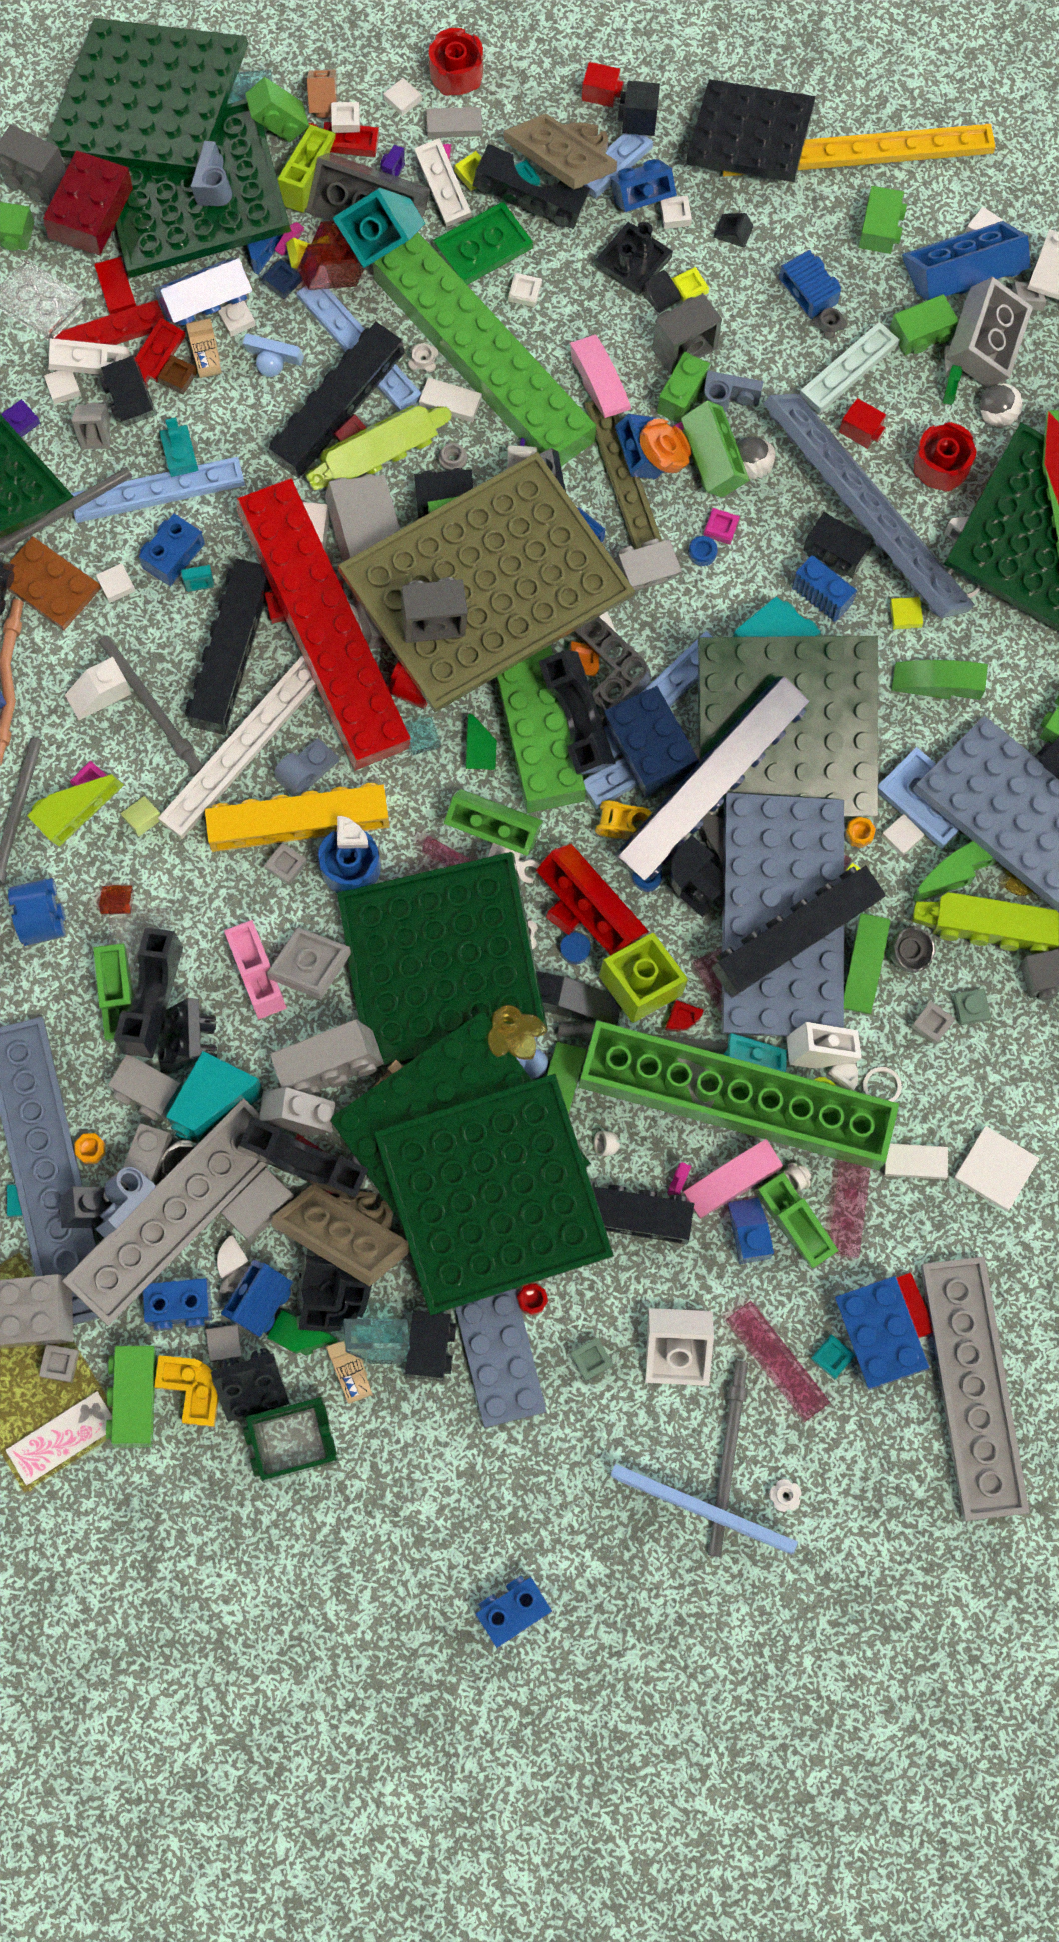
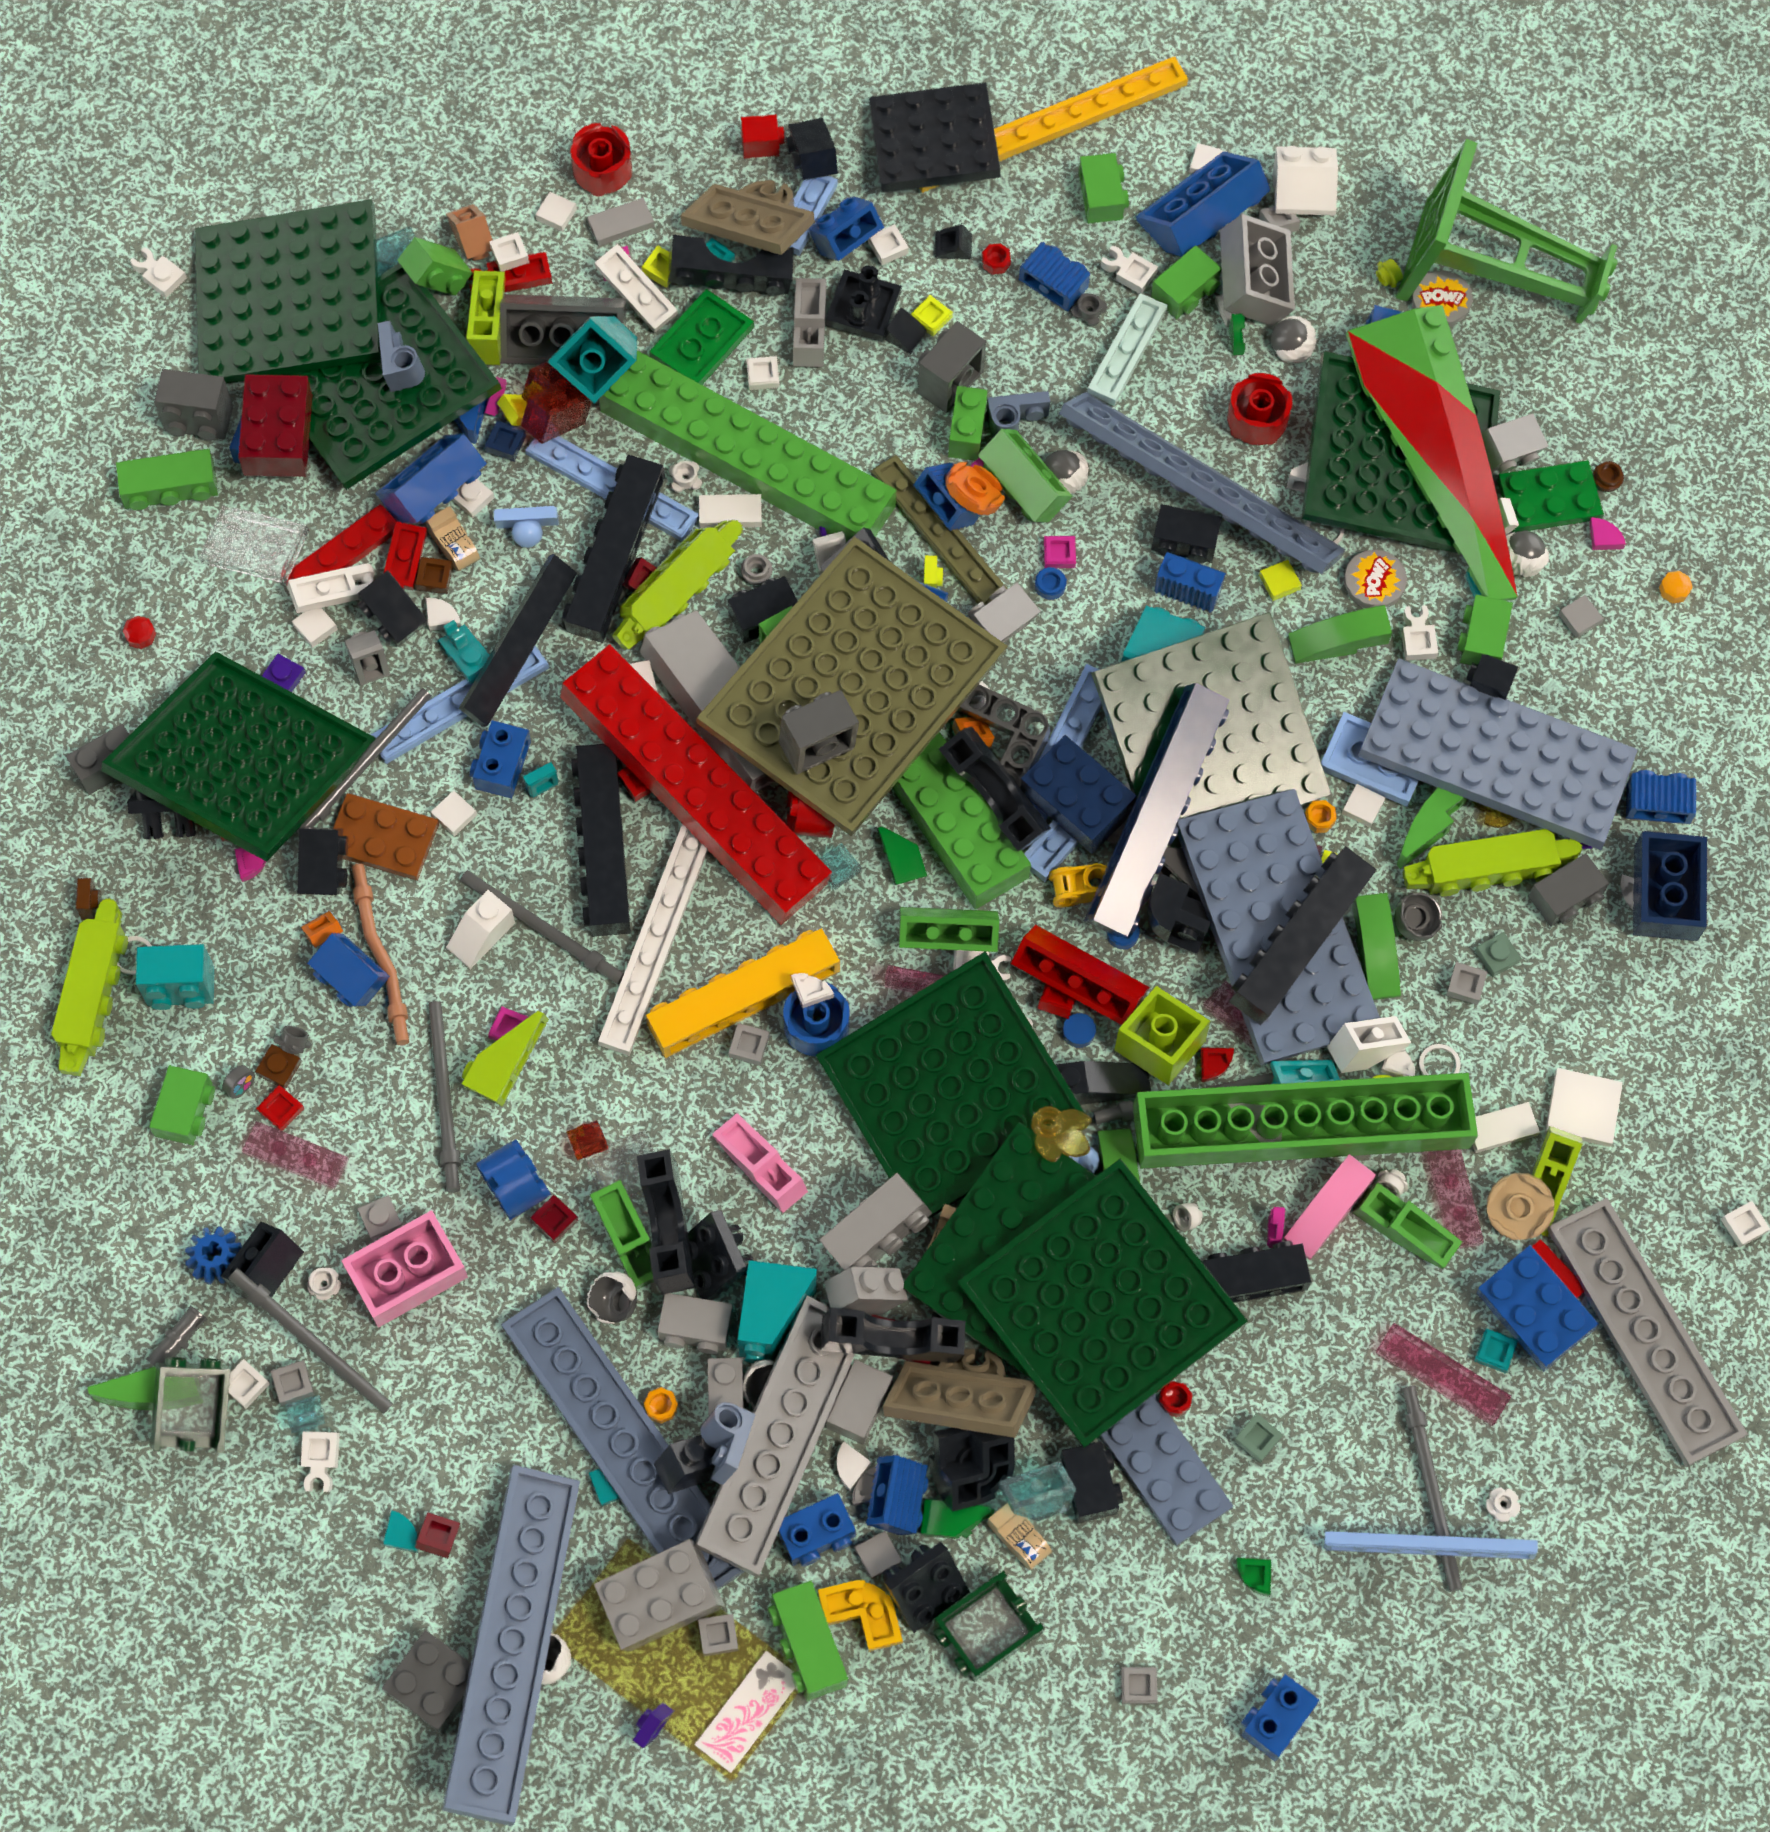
camera: 20 degrees left, 5 degrees down
red tile [94,257,136,315] -> none
yellowish green slope [120,796,161,837] -> none
light grey tile [267,927,351,1000] -> none
sand blue plate [274,738,339,797] -> none
dark purple plate [380,144,405,177] -> none
bright pink slope [570,334,631,418] -> none
white slope [645,1308,714,1386] -> none
blue slope [727,1197,774,1264] -> none
red brick [839,398,887,449] -> none
none -> white plate [130,247,187,298]
none -> white tile [426,598,461,631]
none -> black tile [459,554,577,727]
none -> dark red plate [530,1194,579,1243]
none -> dark grey hair [587,1271,637,1324]
none -> light grey slope [793,278,826,367]
none -> neon yellow plate [924,555,943,588]
none -> red tile [982,243,1011,275]
none -> white plate [1101,246,1158,294]
none -> light grey tile [1121,1667,1158,1705]
none -> green tile [1236,1558,1272,1597]
none -> tile [1343,549,1407,608]
none -> white plate [1401,605,1438,661]
none -> tan tile [1487,1173,1554,1240]
none -> lime slope [1532,1126,1583,1236]

